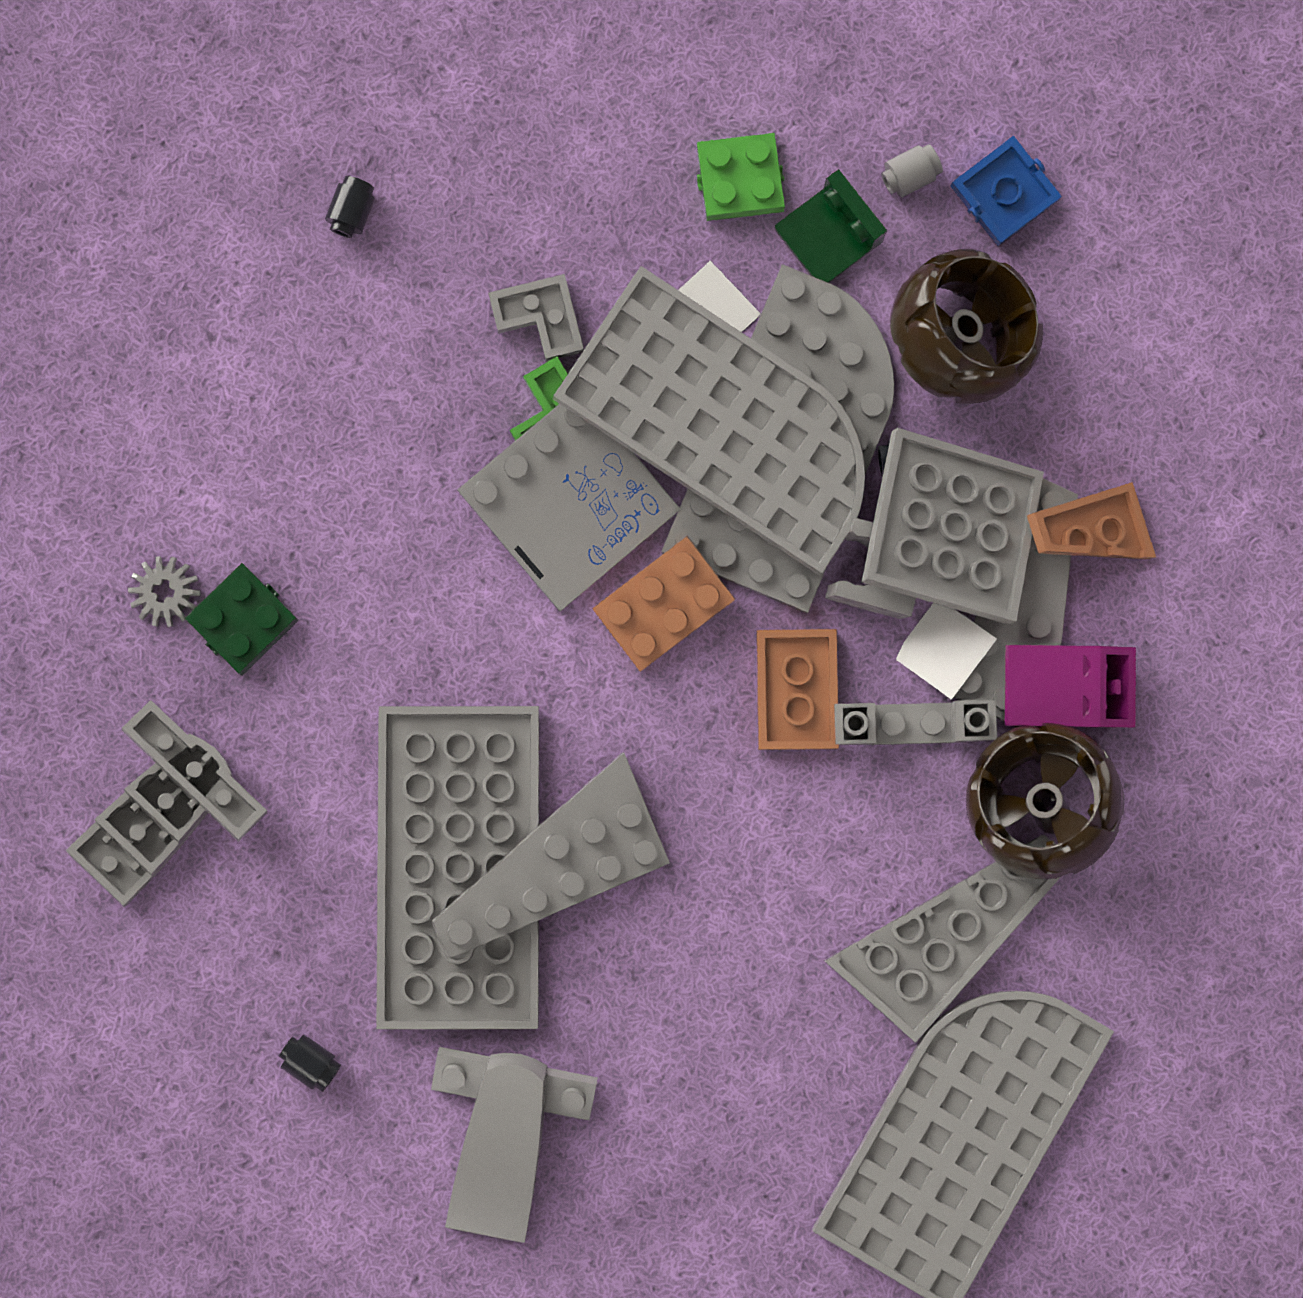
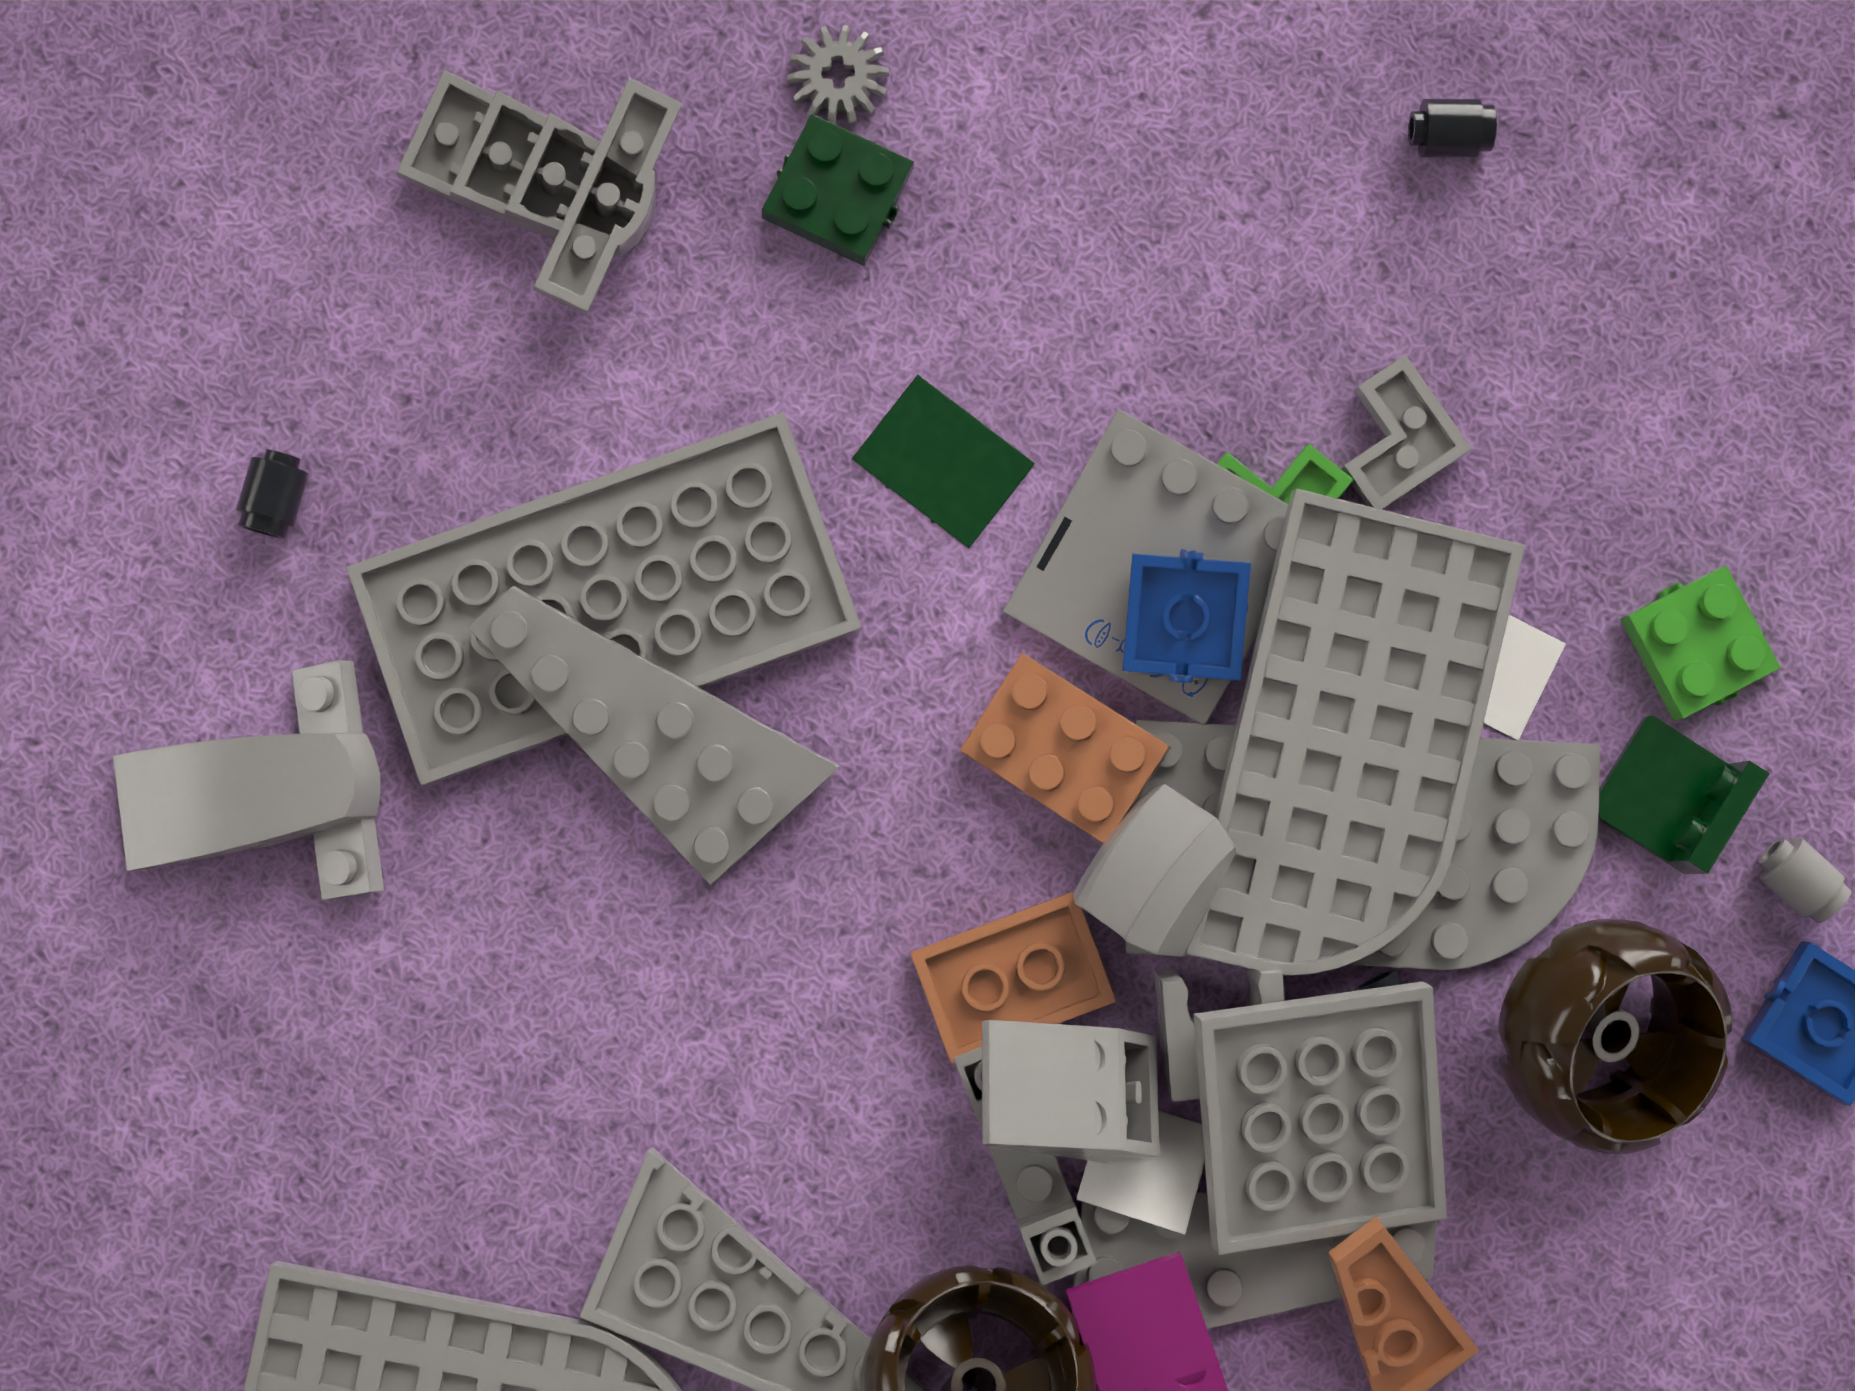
camera: 75 degrees right, 0 degrees up
none -> dark green window [852,374,1035,548]
none -> light grey slope [982,1020,1160,1163]
none -> light grey slope [1073,784,1236,957]
none -> blue plate [1123,551,1251,683]

